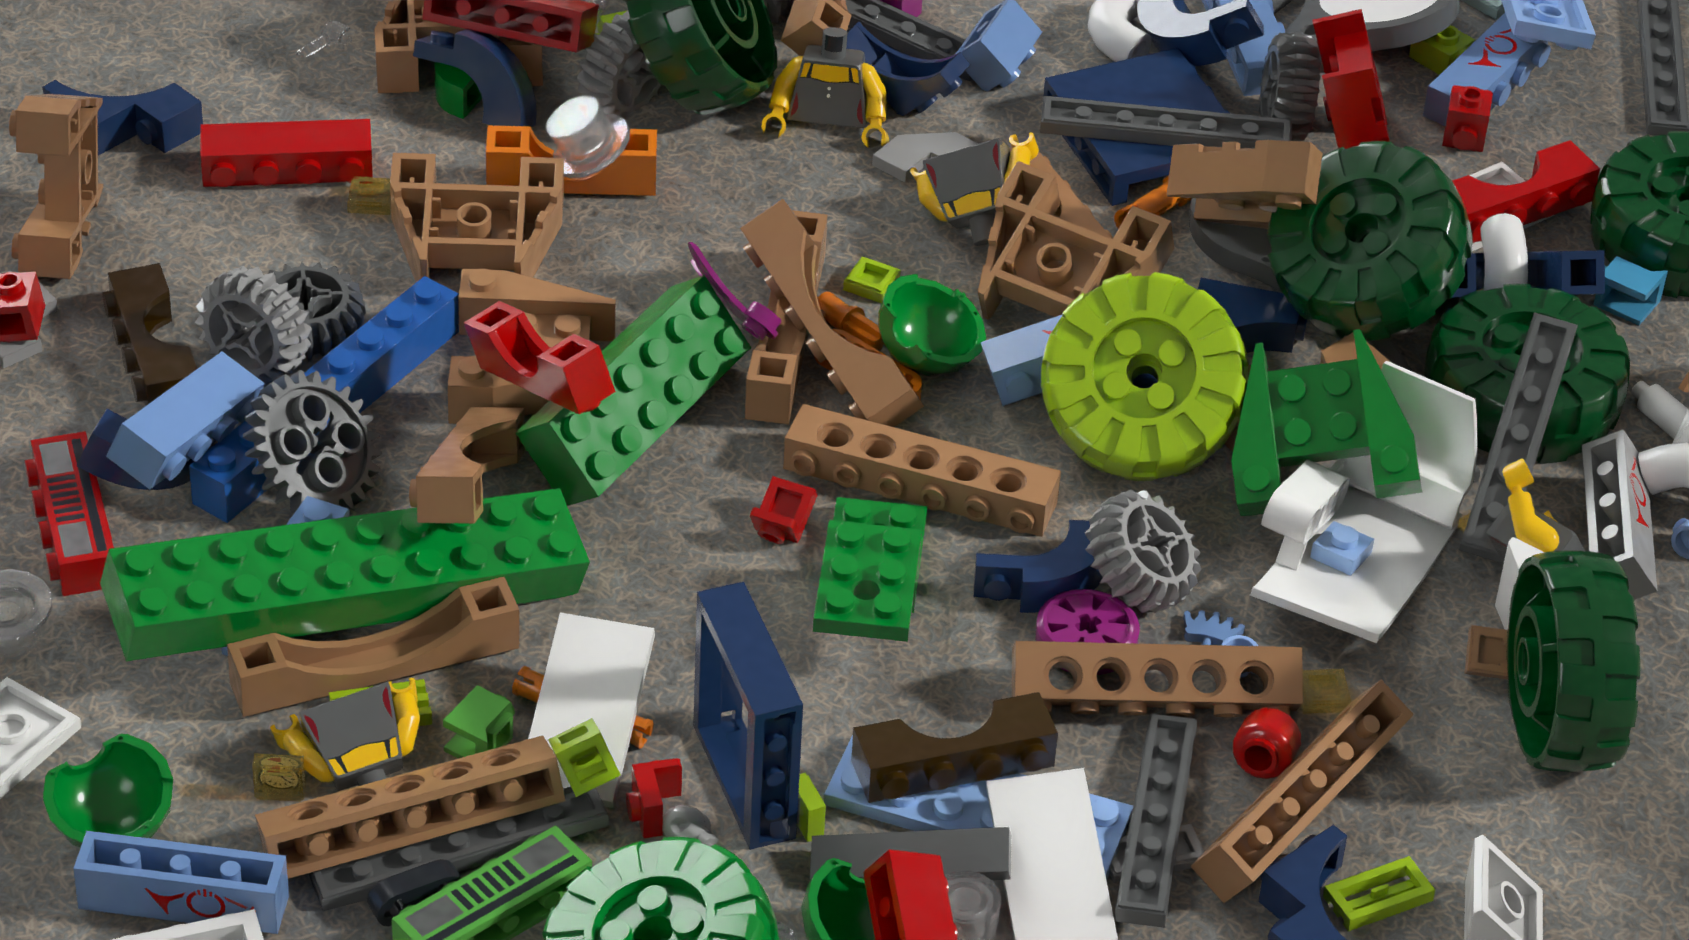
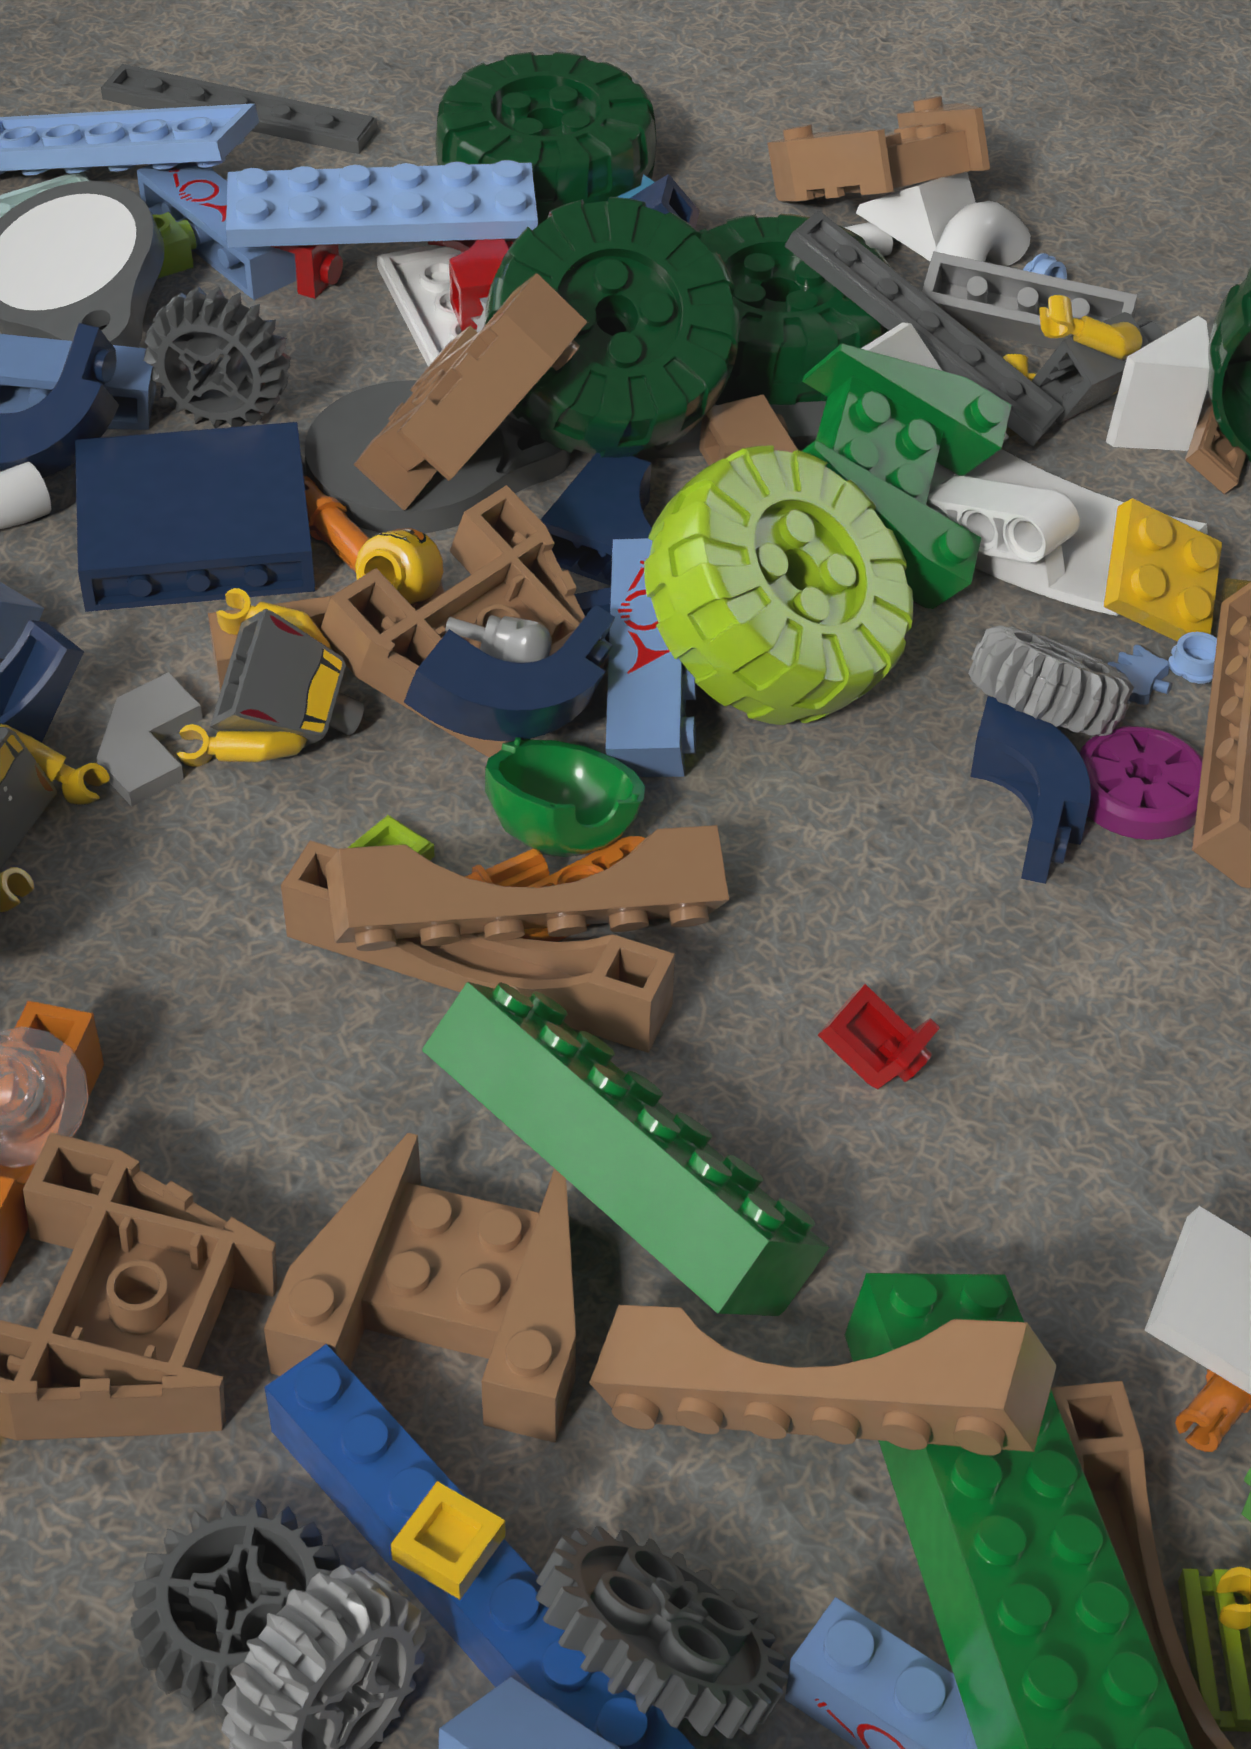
camera: 75 degrees left, 5 degrees up
red arch [464,301,616,415] -> none
magenta plant [688,242,782,341] -> none
medium nougat brick [783,404,1061,537] -> none
green bracket [813,497,928,642] -> none
dark grey tile [1040,96,1293,149] -> none
red wedge [1312,9,1390,149] -> none
none -> light blue plate [226,160,538,248]
none -> yellow head [355,528,444,606]
none -> yellow plate [391,1481,506,1600]
none -> dark blue arch [404,604,615,741]
none -> light grey piece [445,615,552,663]
none -> yellow plate [1103,498,1222,642]

